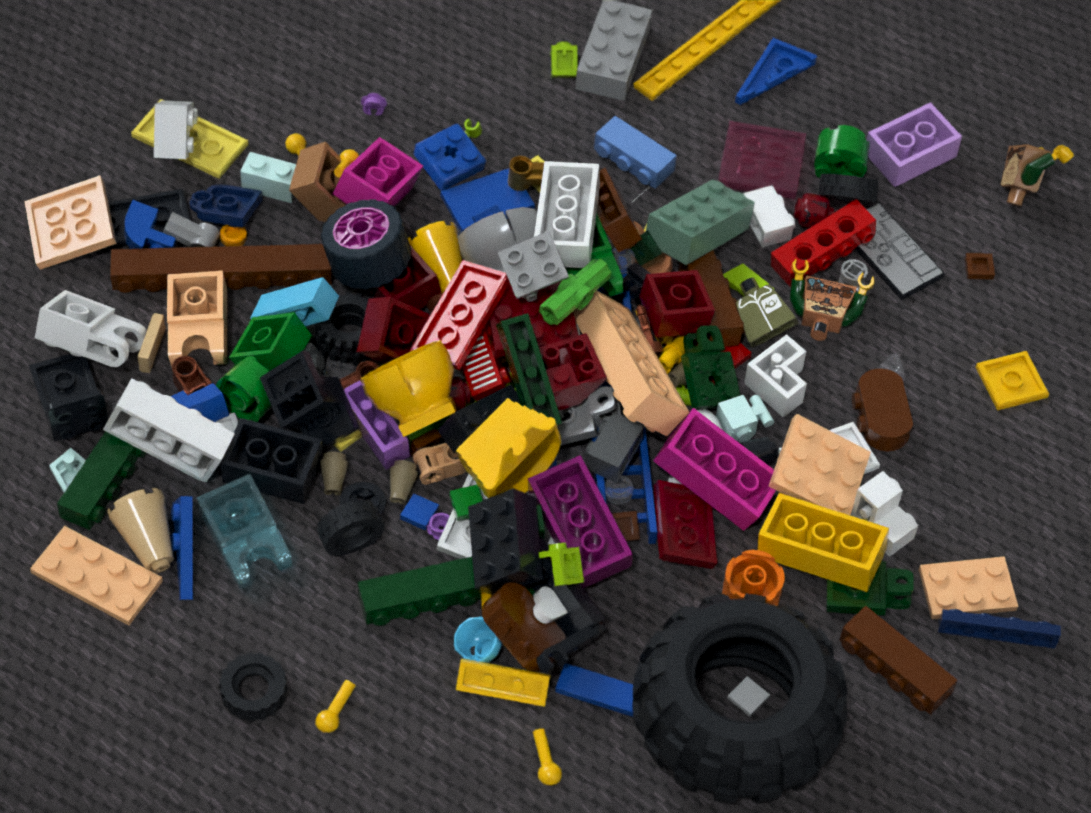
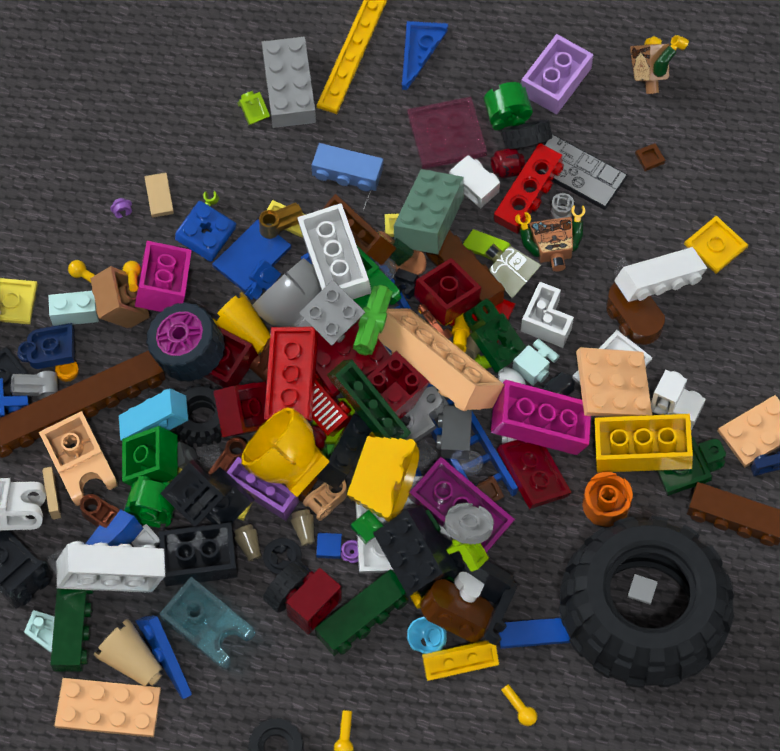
camera: 20 degrees left, 10 degrees up
none -> tan tile [145,173,174,218]
none -> dark red brick [286,568,342,635]
none -> light grey tile [444,503,494,544]
none -> white brick [614,247,707,302]

